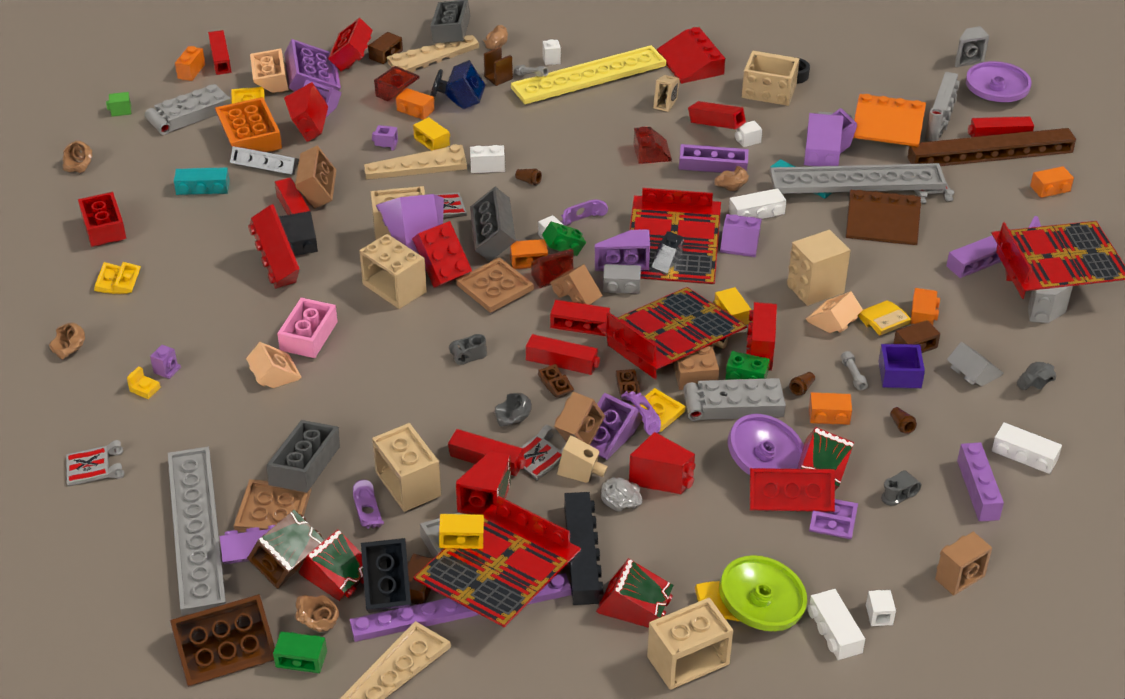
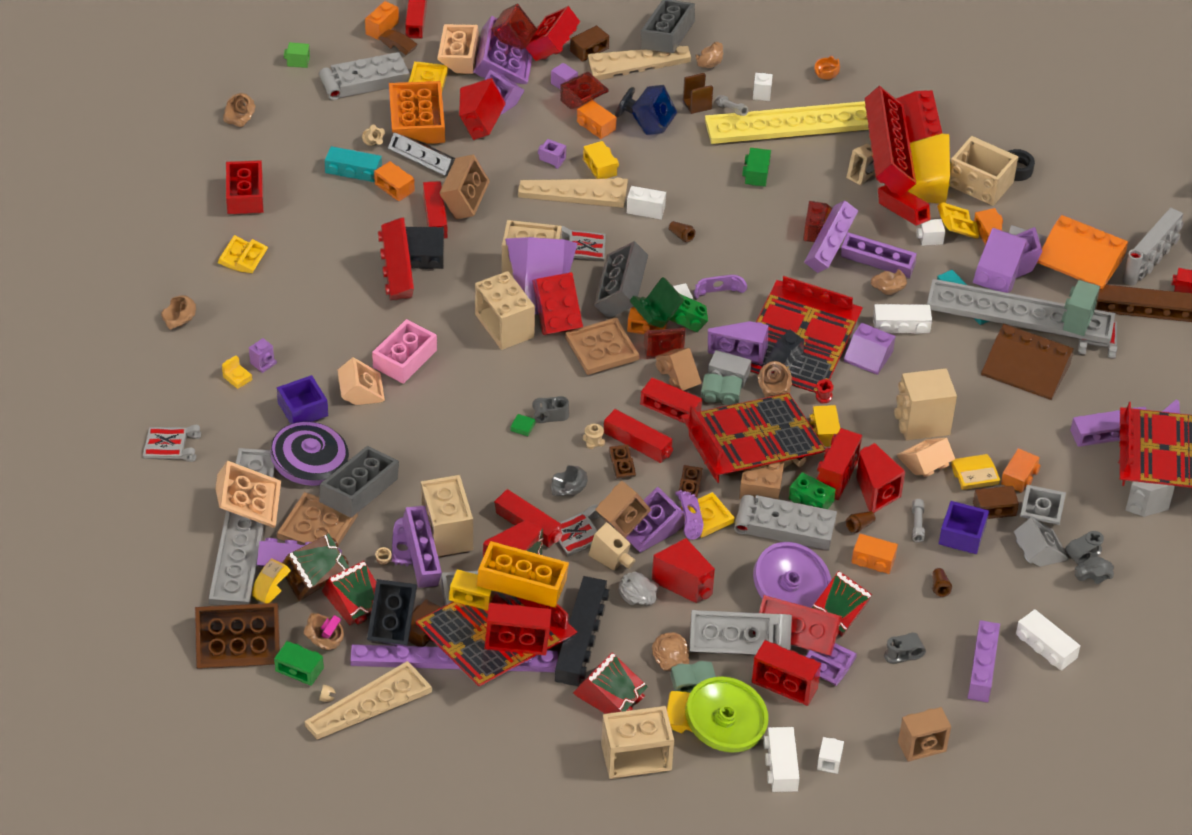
camera: 15 degrees right, 5 degrees up
none -> light nougat slope [215,461,281,528]
none -> yellow slope [252,558,291,603]
none -> dish [270,422,349,486]
none -> dark purple piece [277,375,328,424]
none -> tan hinge [319,684,336,702]
none -> dark pink plate [321,615,341,639]
none -> tan brick [362,125,385,146]
none -> orange brick [374,161,415,201]
none -> tan hinge [376,547,392,565]
none -> reddish brown slope [378,29,418,55]
none -> medium lavender brick [402,506,442,588]
none -> light orange brick [477,541,569,607]
none -> red brick [484,603,551,656]
none -> clear red slope [491,3,538,49]
none -> green tile [510,414,536,436]
none -> medium lavender brick [551,63,578,93]
none -> tan brick [583,424,605,449]
none -> dark green bracket [630,277,684,328]
none -> medium nougat hair [652,632,689,671]
none -> sand green brick [670,661,716,693]
none -> light grey hinge [689,610,792,655]
none -> sand green brick [701,374,742,405]
none -> green brick [742,147,771,187]
none -> red brick [751,640,821,706]
none -> medium nougat hair [757,361,792,398]
none -> medium lavender brick [804,200,858,273]
none -> orange hair [814,56,840,80]
none -> red bush [815,379,834,404]
none -> red slope [856,443,905,513]
none -> red brick [864,85,917,197]
none -> yellow windscreen [908,134,950,204]
none -> yellow slope [937,202,979,239]
none -> orange slope [974,208,1003,245]
none -> light grey slope [1020,485,1066,525]
none -> sand green brick [1061,280,1100,336]
none -> dark grey piece [1065,531,1104,565]

